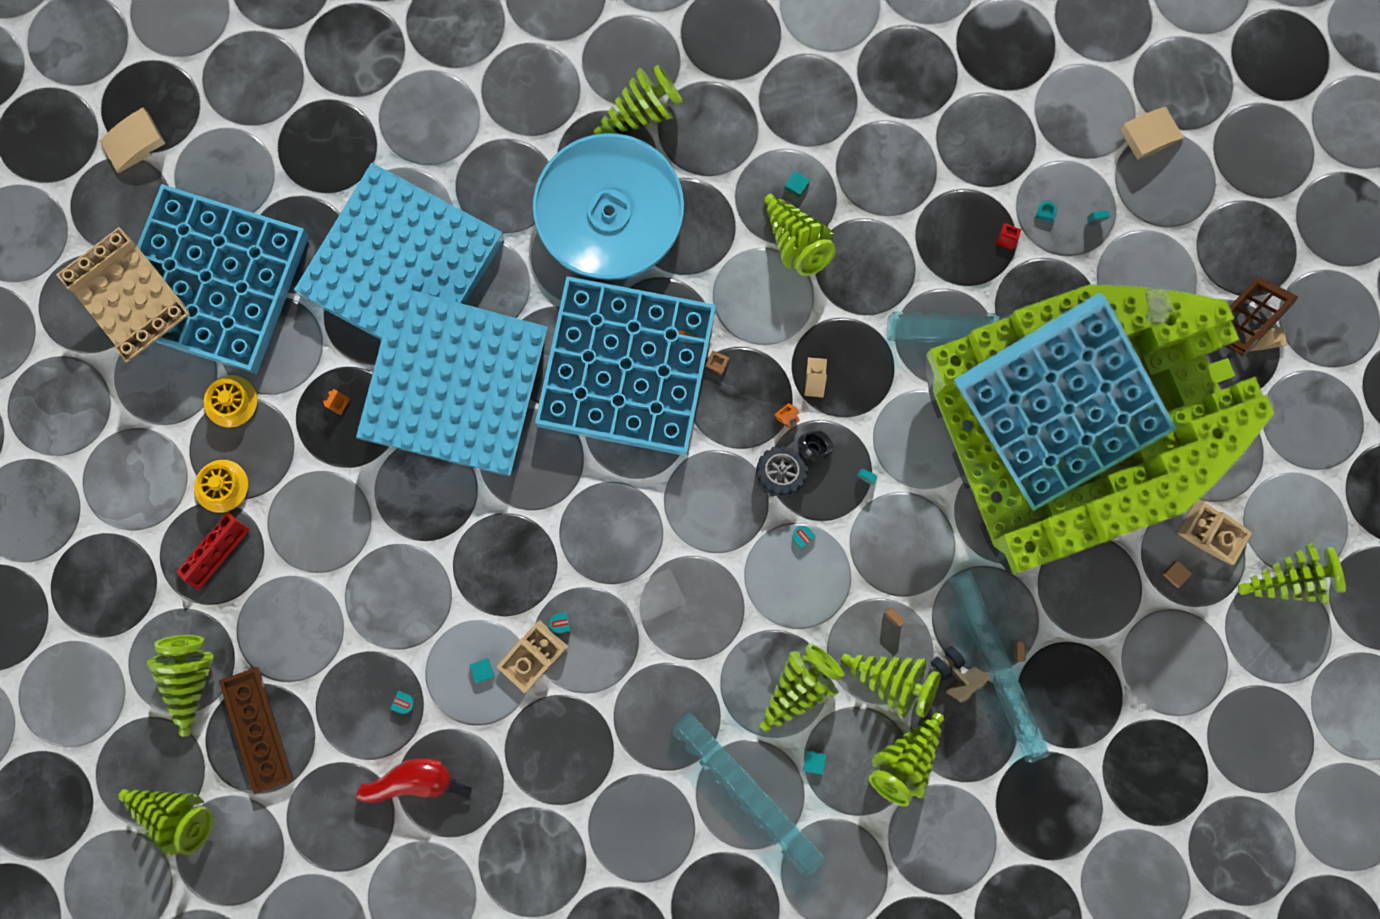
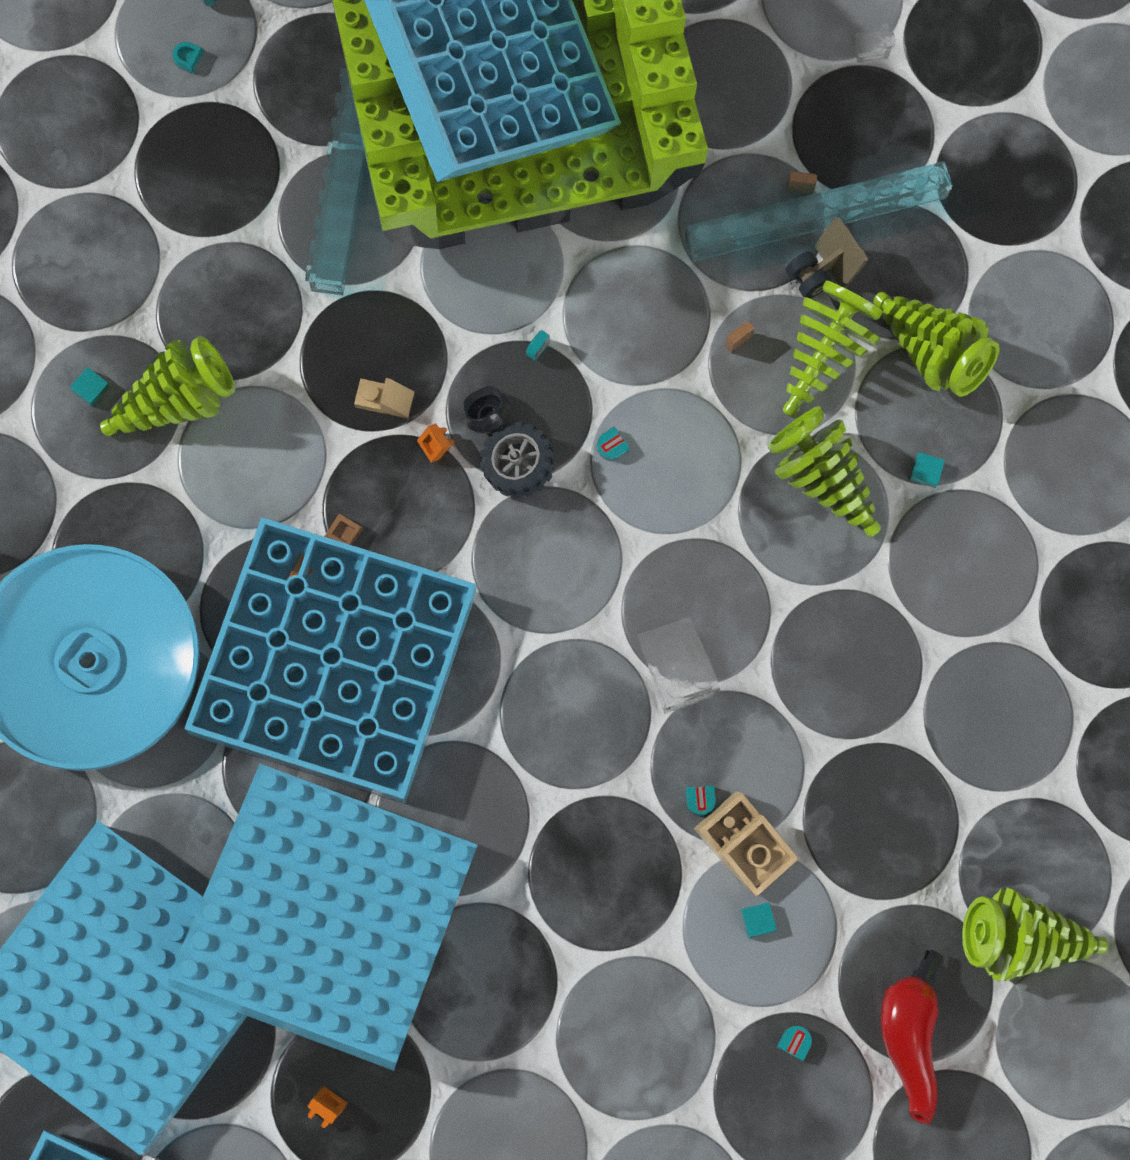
camera: 85 degrees left, 5 degrees down
clear light blue brick [672,711,826,877] -> none
red slope [996,223,1021,250] -> none
none -> lime plant [962,887,1108,982]

